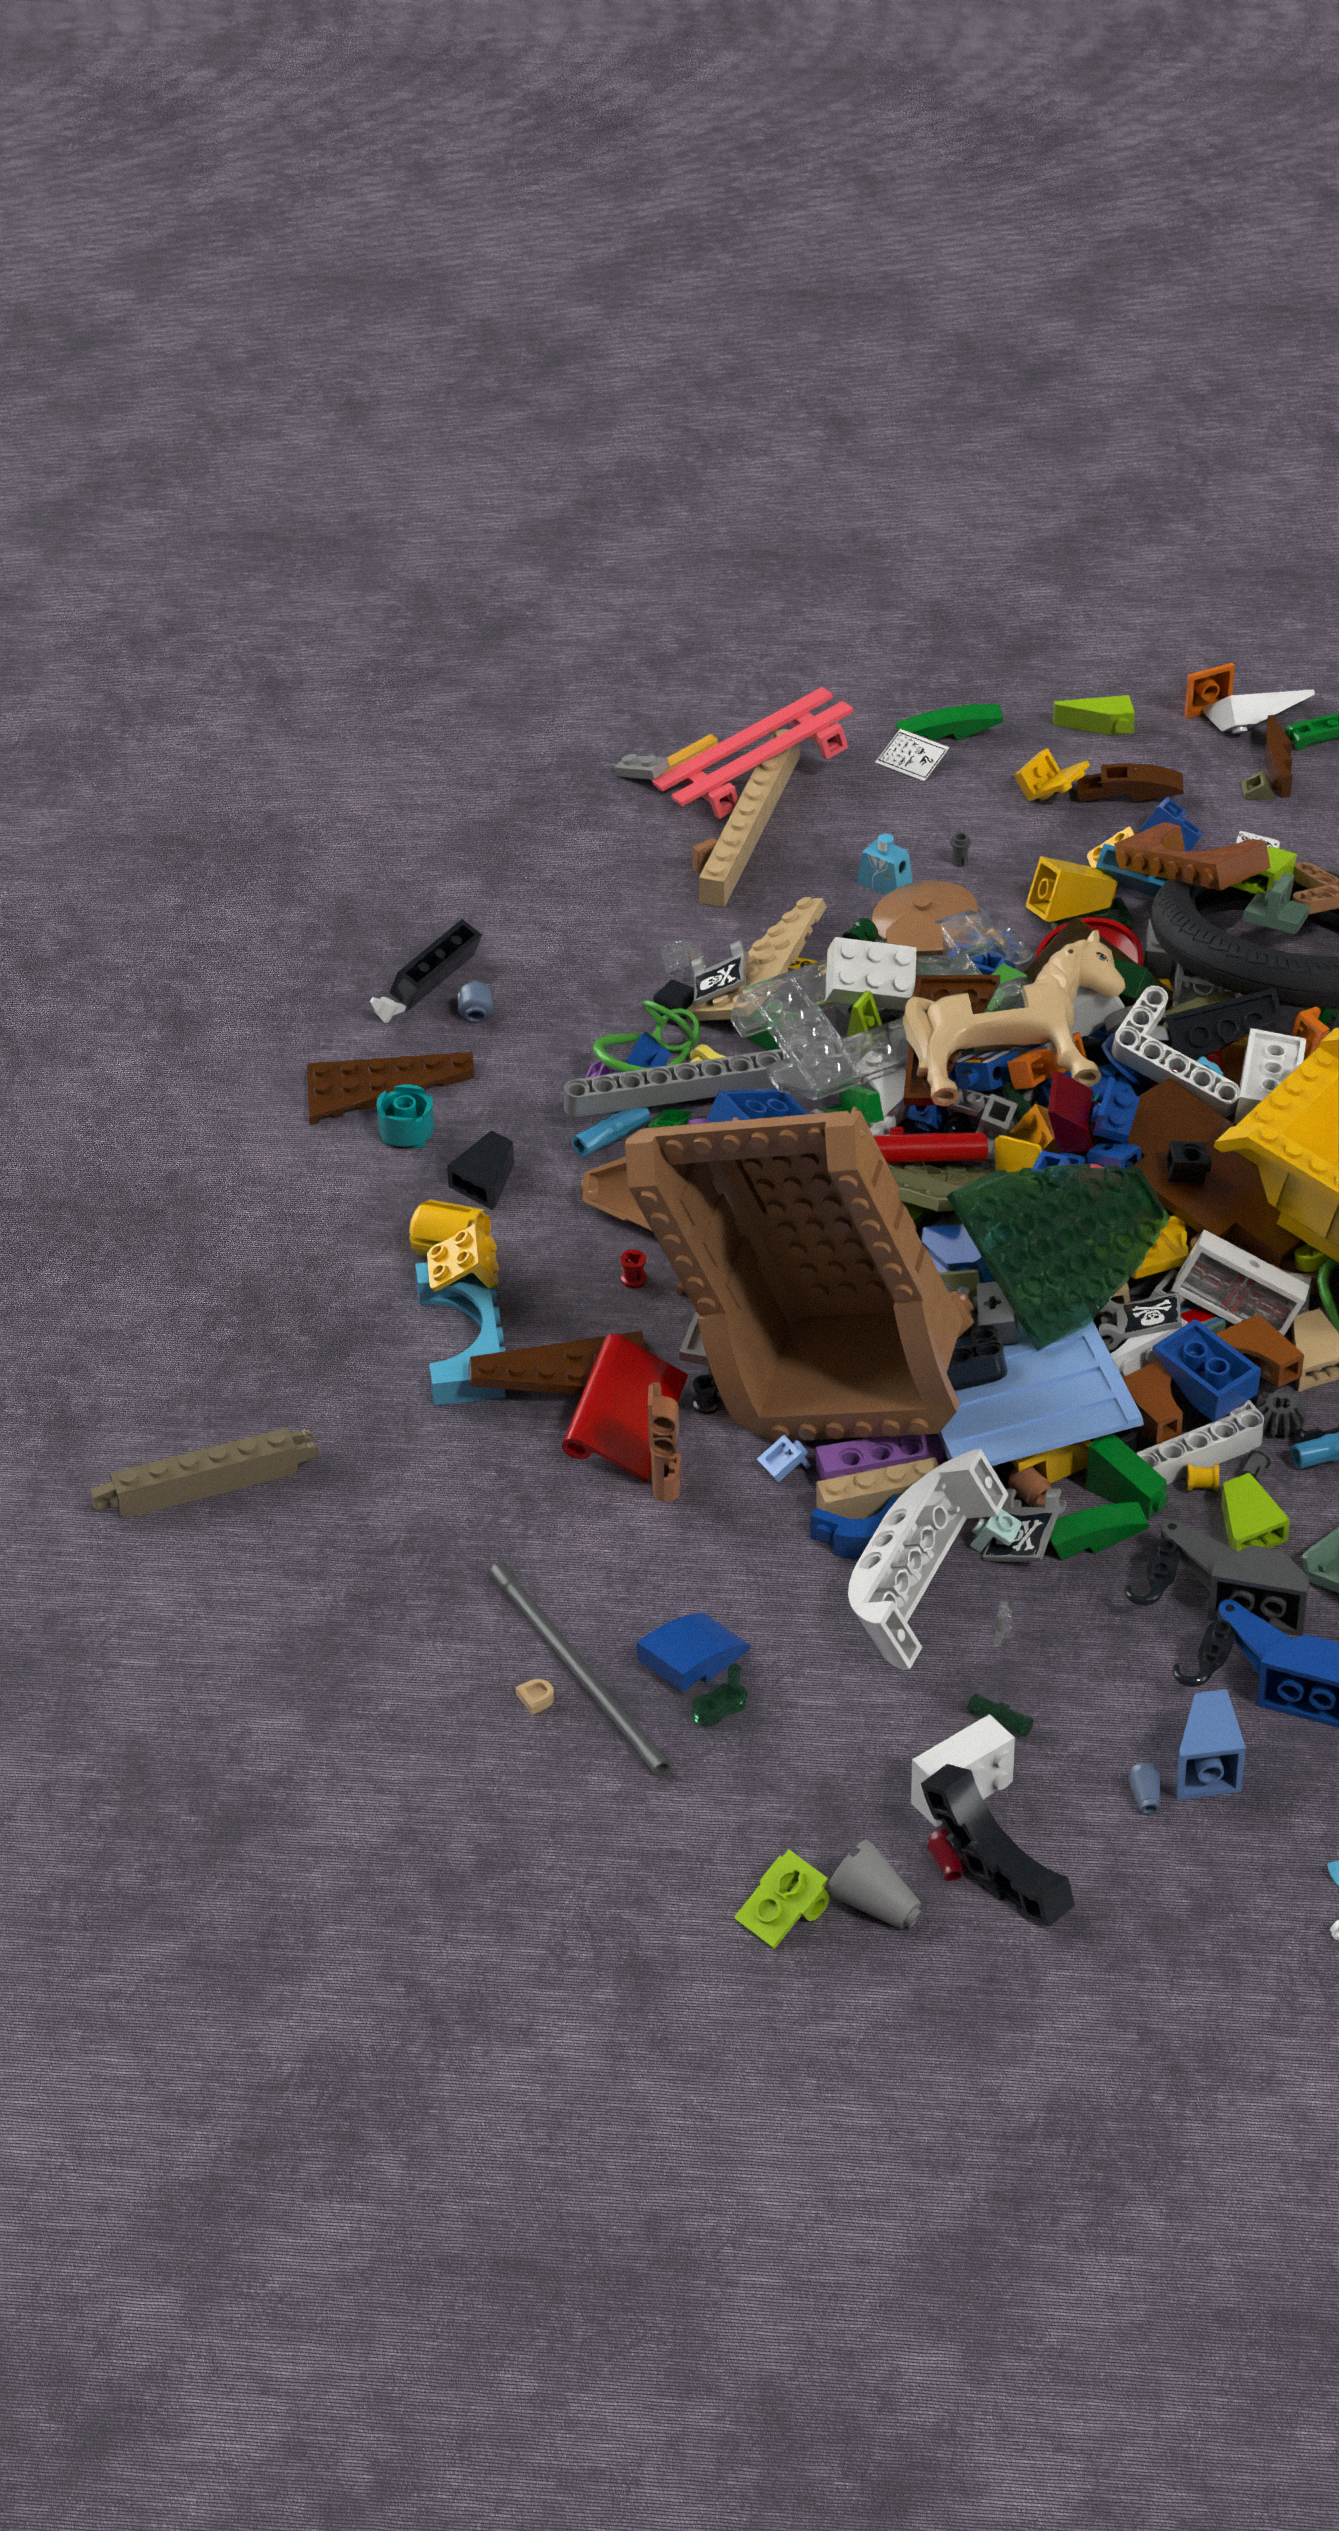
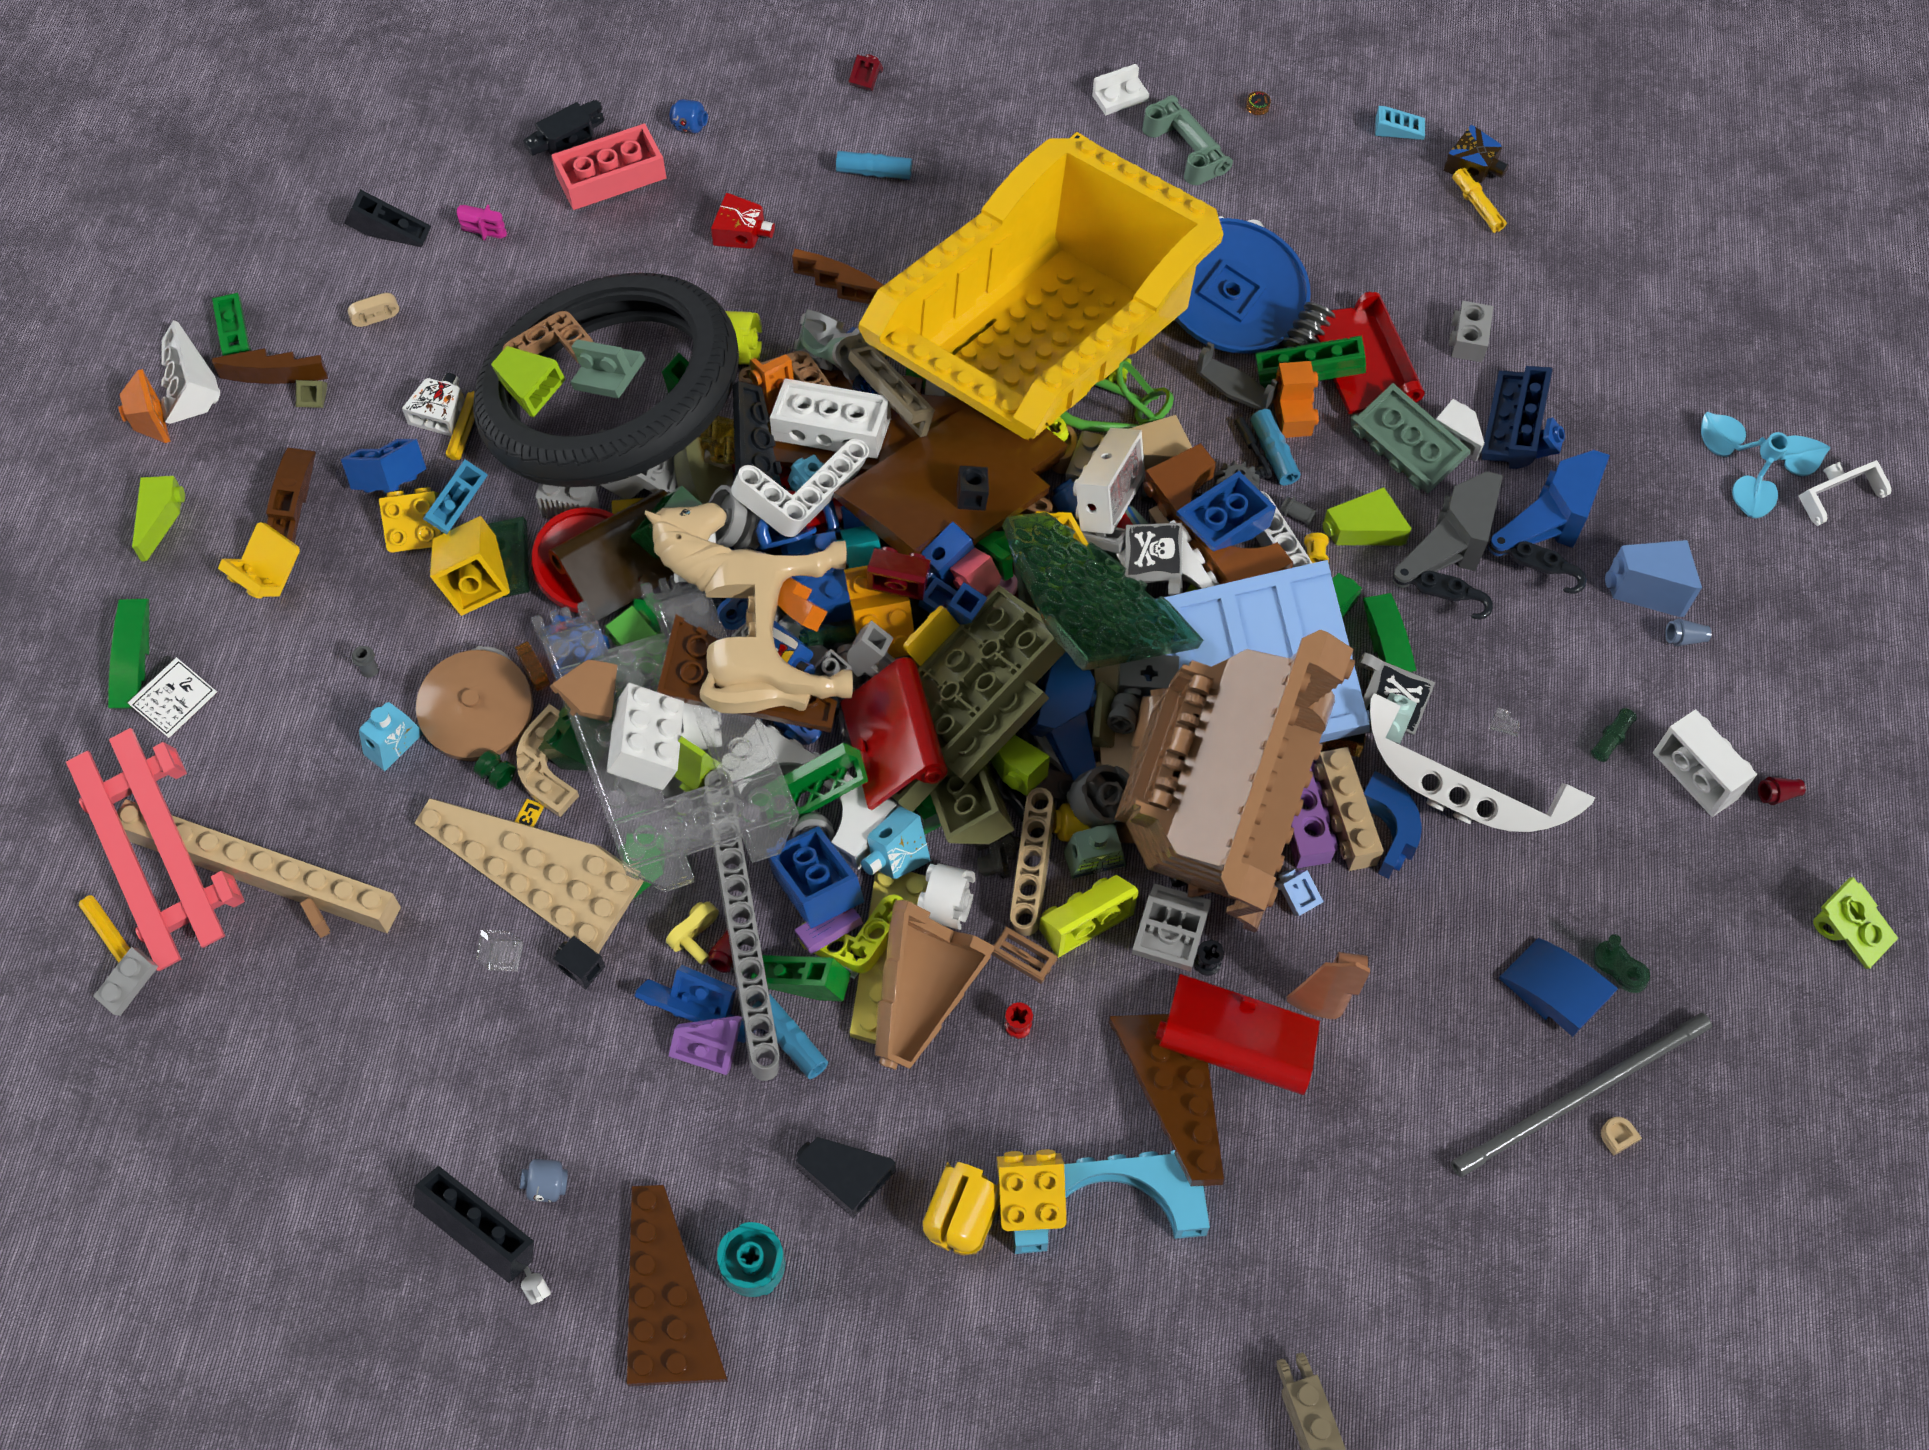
camera: 90 degrees left, 20 degrees up
bright green animal [593,1000,700,1073] -> none
flag [691,940,750,1005] -> none
light grey cone [826,1839,922,1929] -> none
black brick [921,1764,1075,1927] -> none
blue bracket [1091,1077,1140,1144] -> none
dark orange arch [1114,822,1271,890] -> none

